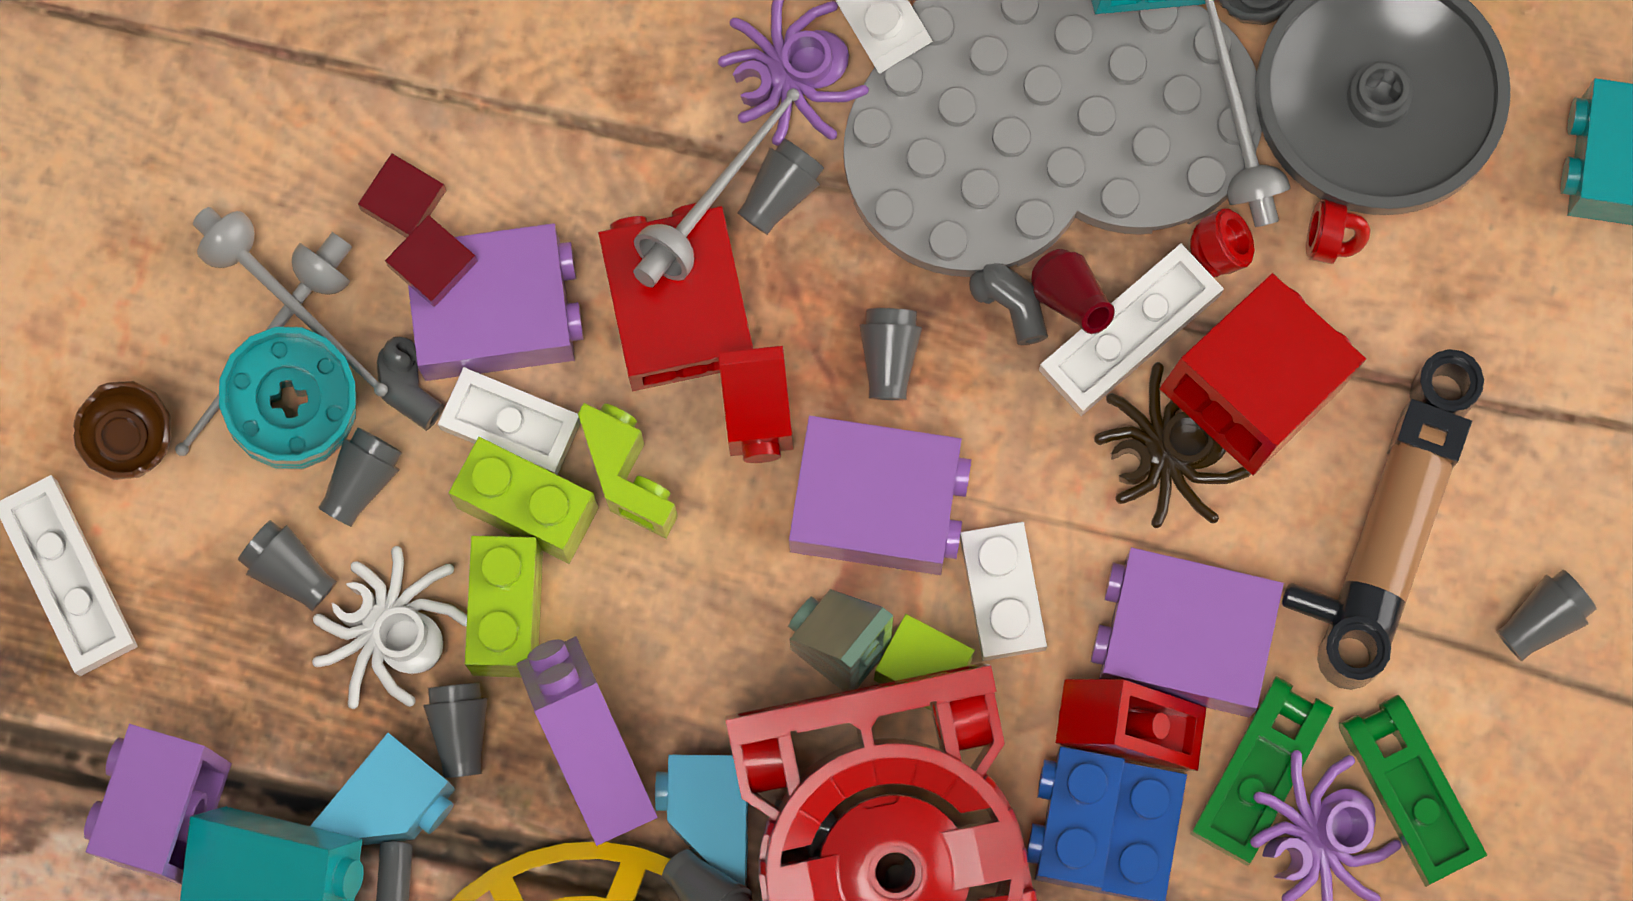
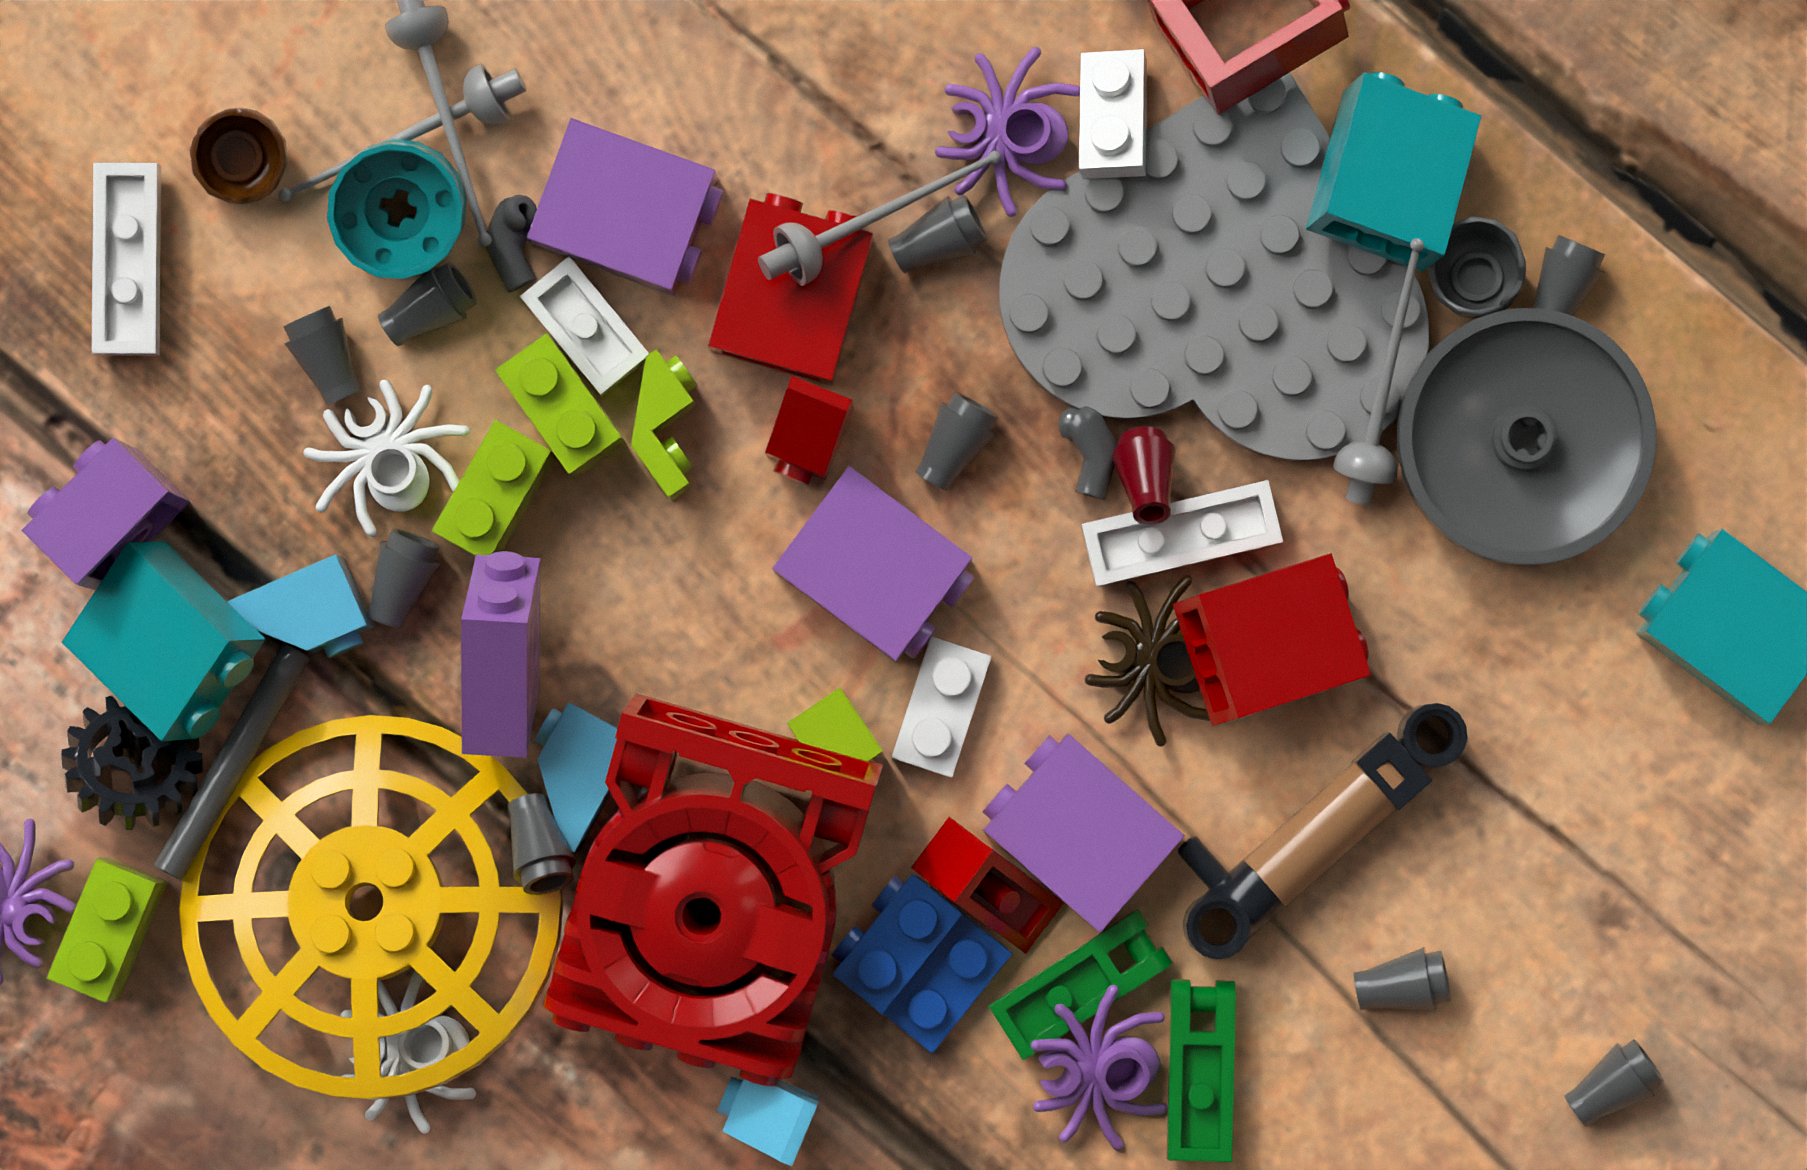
camera: 30 degrees right, 10 degrees up
dark red tile [358,153,447,238] -> none
dark red tile [385,214,478,307] -> none
sand green slope [788,589,893,691] -> none
red tile [1190,209,1255,278] -> none
red tile [1306,199,1371,264] -> none

